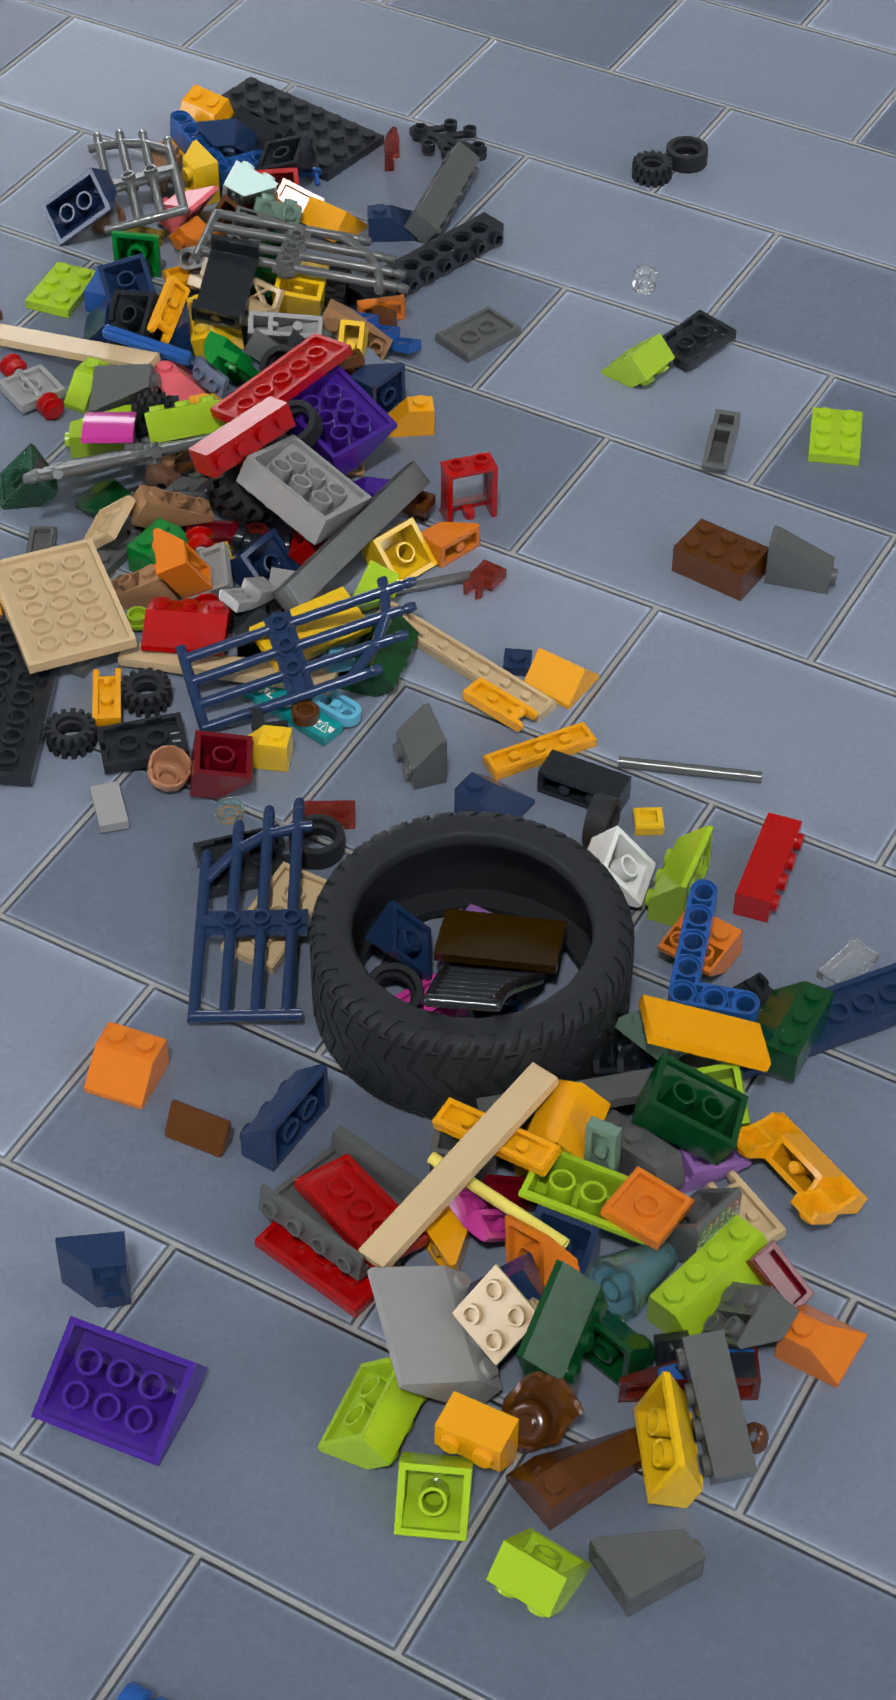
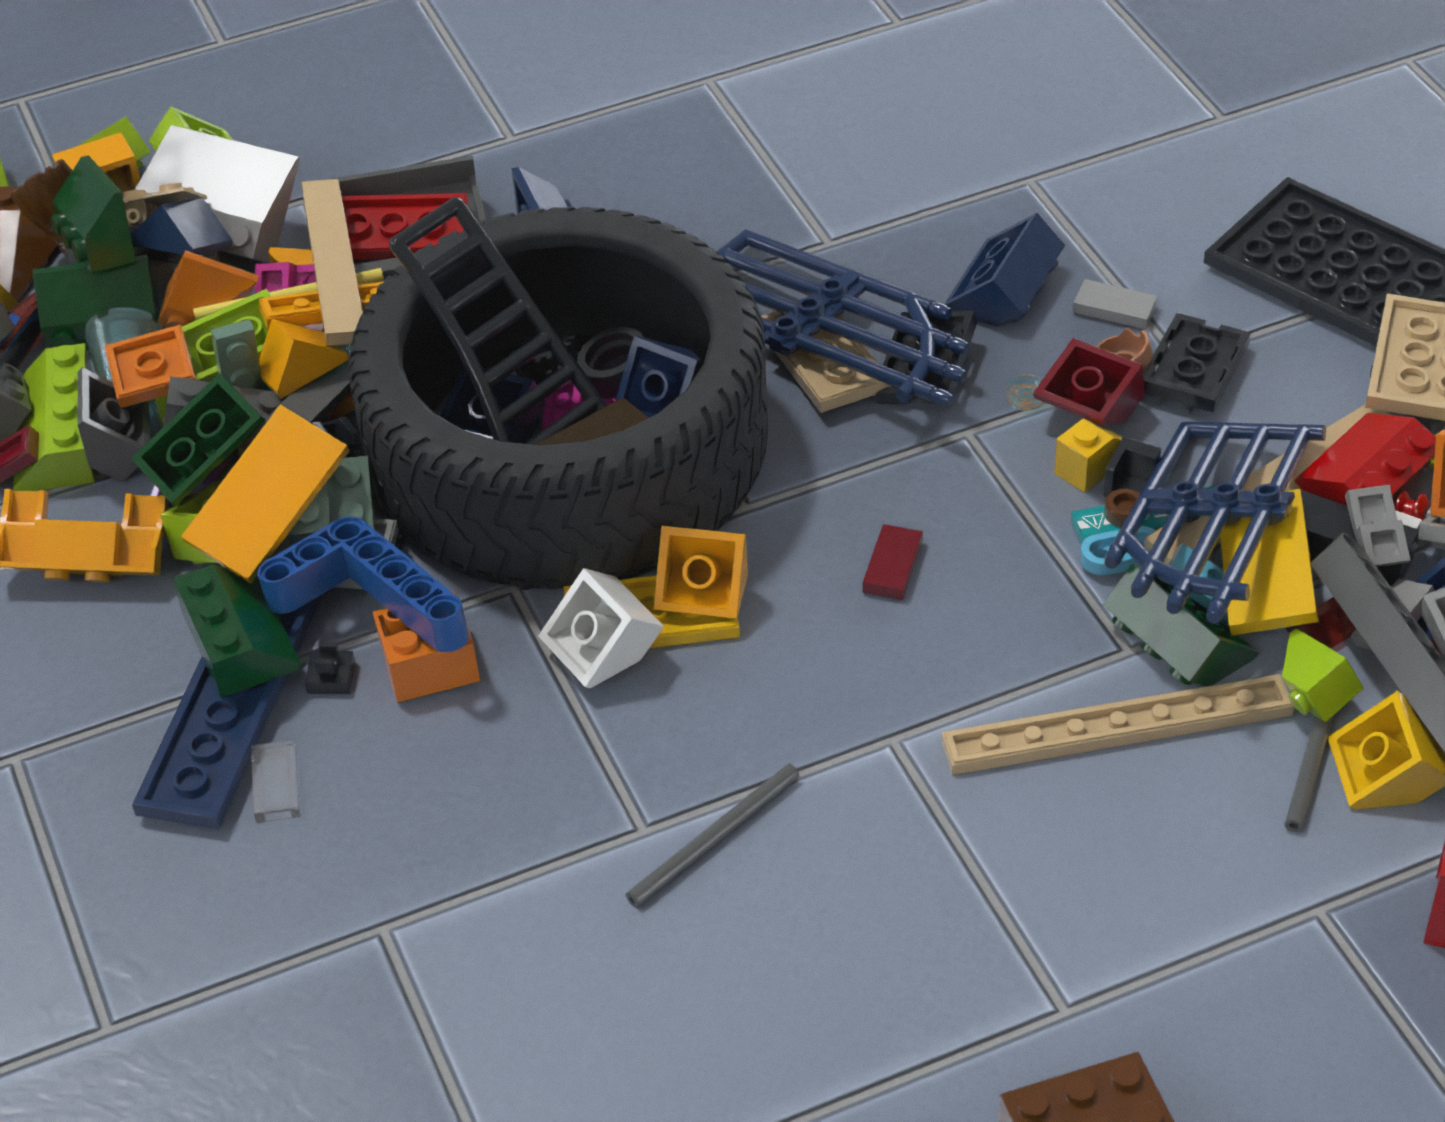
camera: 130 degrees right, 0 degrees up
dark purple slope [31,1316,208,1466] -> none
black tyre [44,708,98,760] -> none
dark blue slope [55,1231,132,1308] -> none
orange slope [84,1021,169,1110] -> none
light orange hinge [92,668,122,727] -> none
black tyre [121,667,173,718] -> none
reddish brown slope [165,1099,232,1157] -> none
black tyre [289,814,345,869] -> none
clear red plate [304,800,355,829] -> none
dark grey slope [393,703,447,790] -> none
orange slope [421,522,480,568] -> none
dark blue slope [454,772,535,817] -> none
light orange hinge [462,677,538,732] -> none
clear red plate [463,559,507,600] -> none
light orange tile [482,721,597,780] -> none
dark blue plate [503,648,532,676] -> none
light orange slope [524,648,599,710] -> none
black brick [537,749,632,812] -> none
black tyre [582,793,621,848] -> none
yellow tile [632,807,665,836] -> none
lime slope [644,825,714,926] -> none
black plate [653,1330,690,1367] -> none
tan hinge [705,1170,787,1242] -> none
red brick [733,812,805,923] -> none
none -> dark red tile [862,524,923,600]
none -> dark blue slope [944,213,1065,327]

